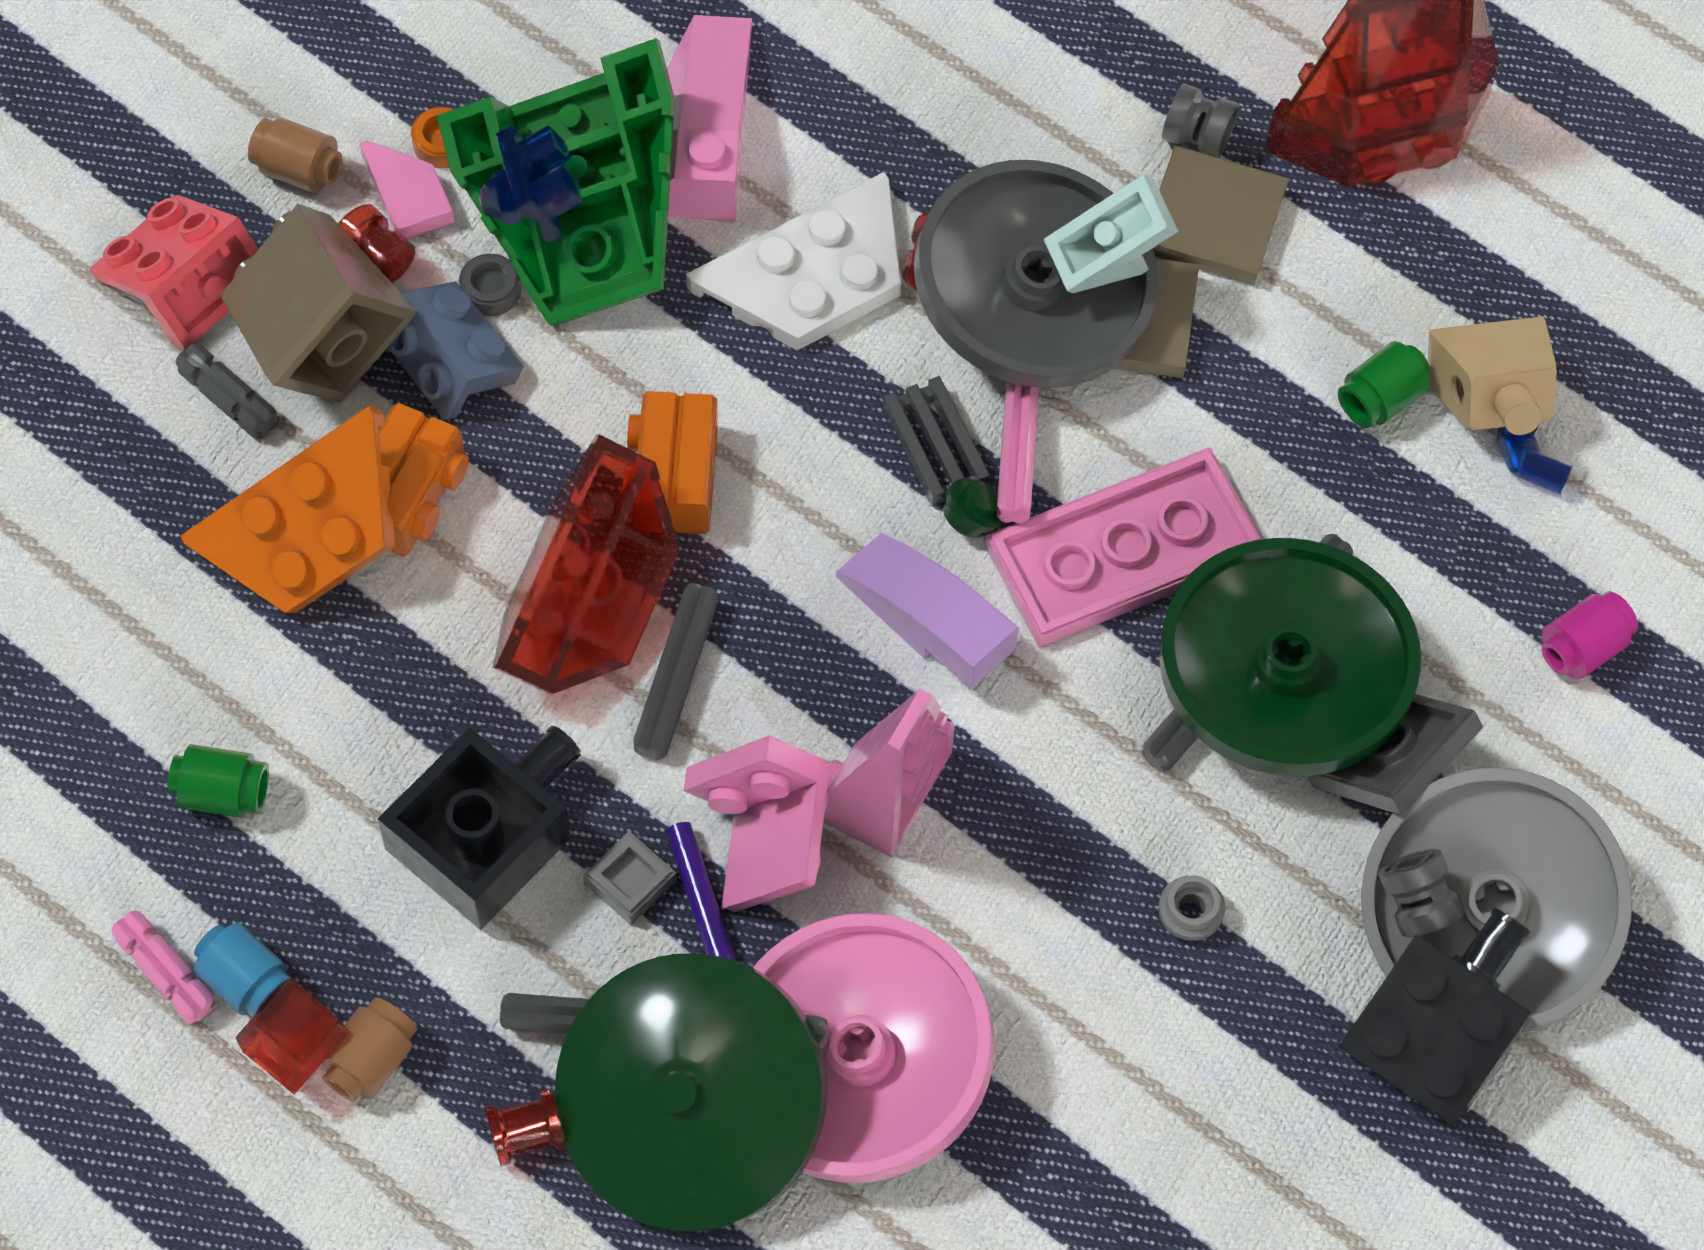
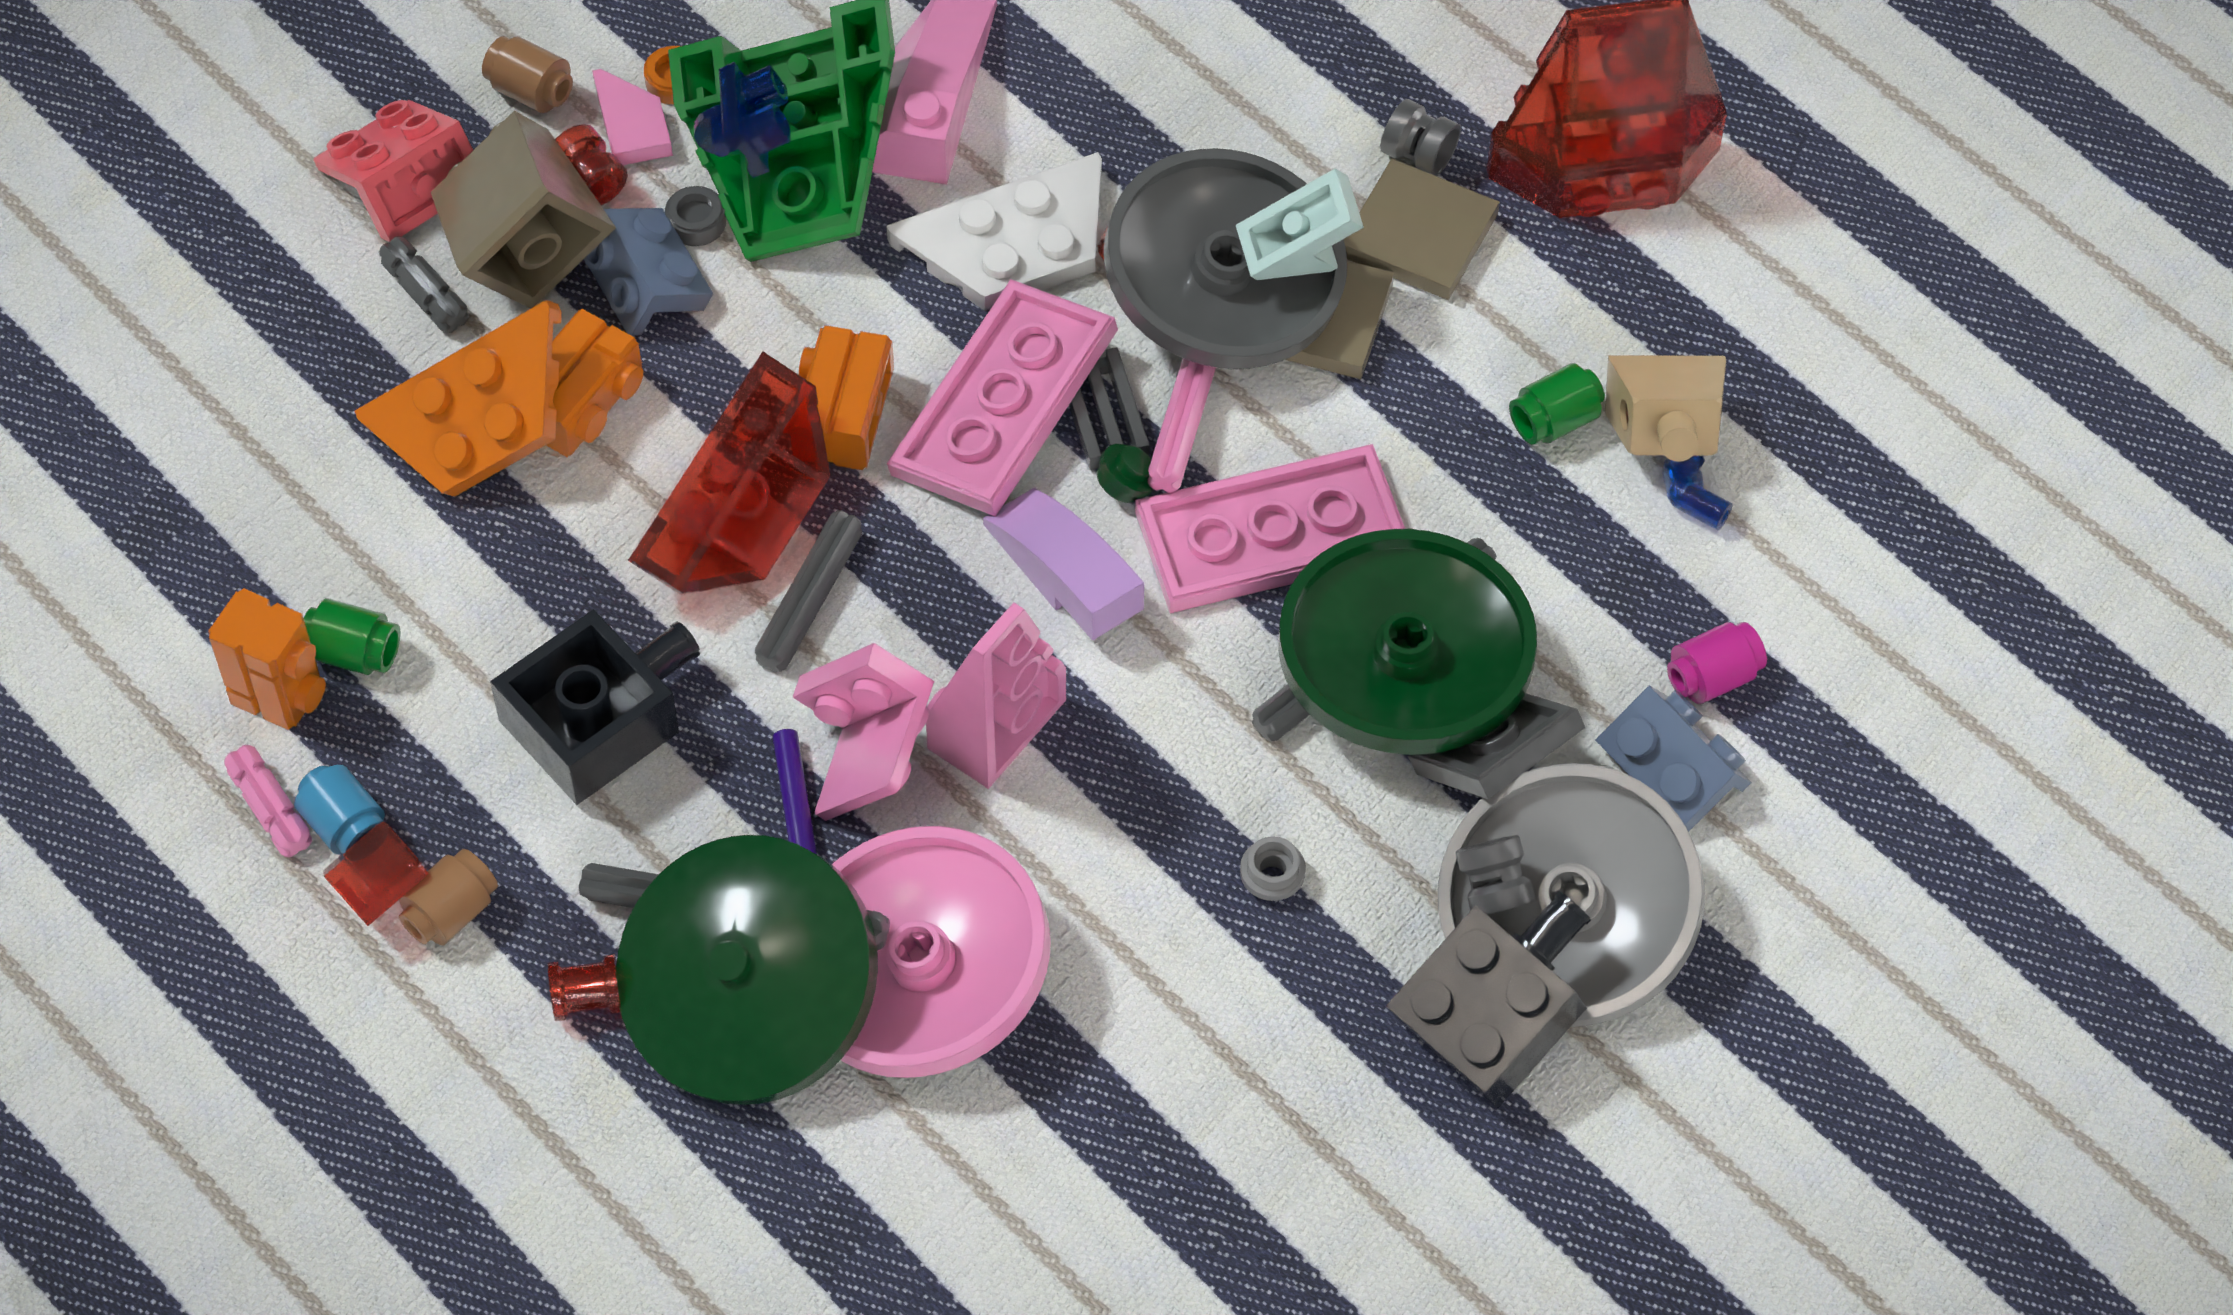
camera: 10 degrees right, 5 degrees down
light grey tile [583,831,677,925] -> none
none -> orange brick [208,588,326,730]
none -> bright pink tile [887,279,1118,517]
none -> sand blue bracket [1595,685,1752,832]

